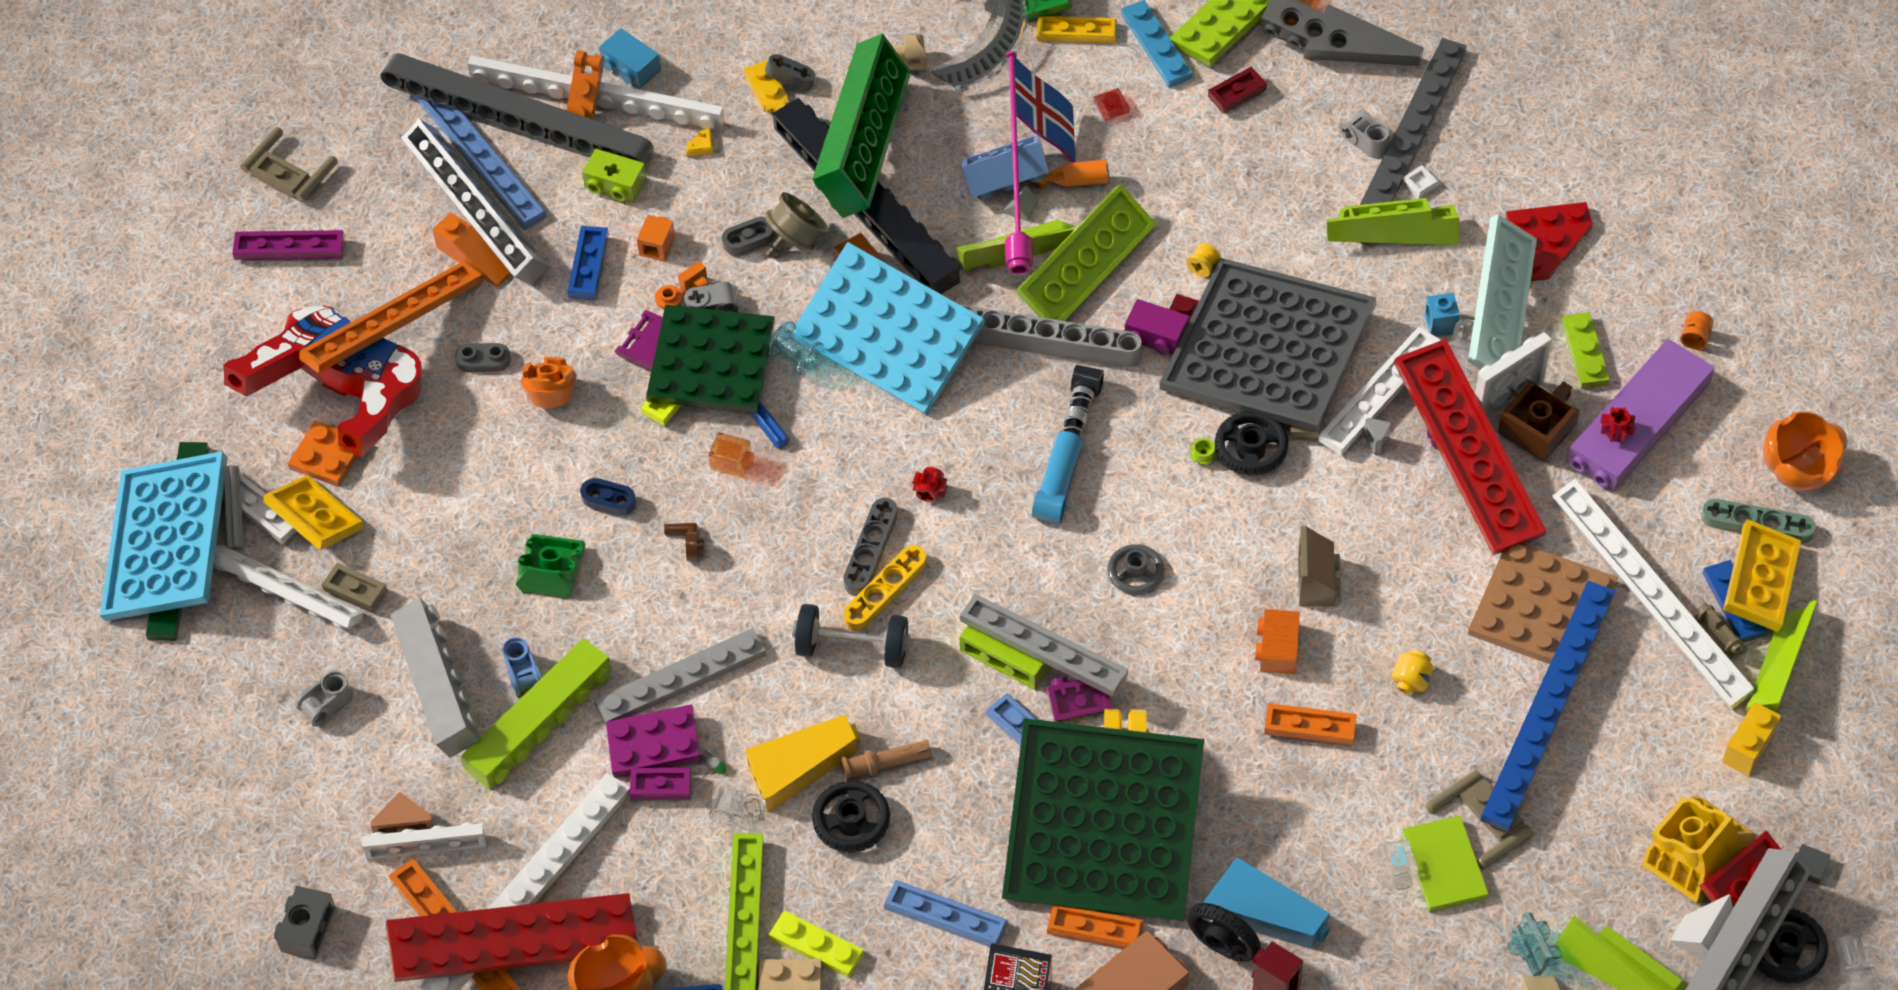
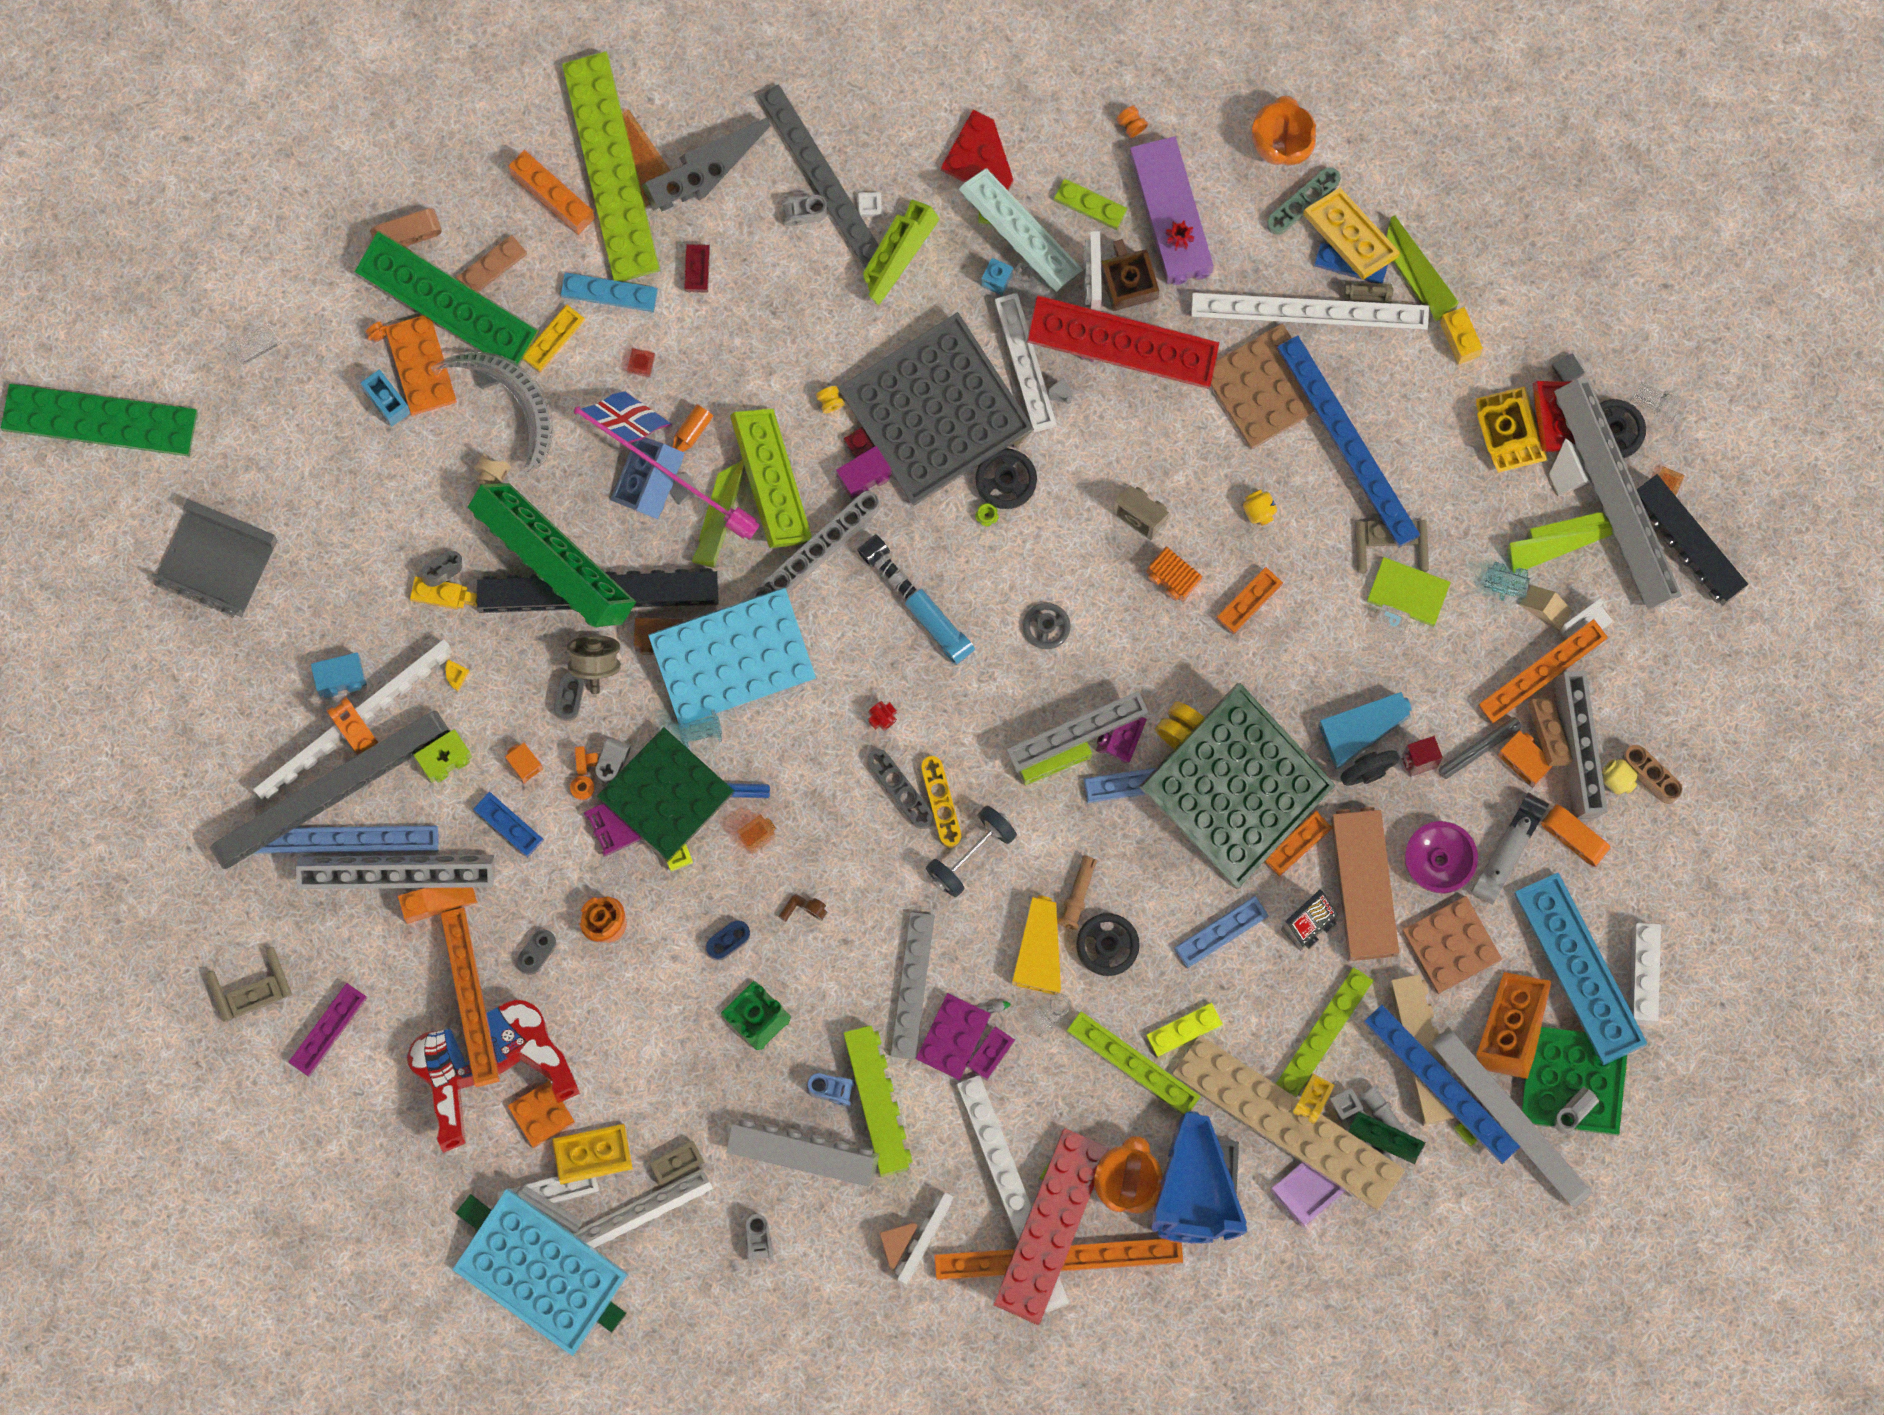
camera: 60 degrees left, 20 degrees up
dark grey brick [274,886,335,960] -> none

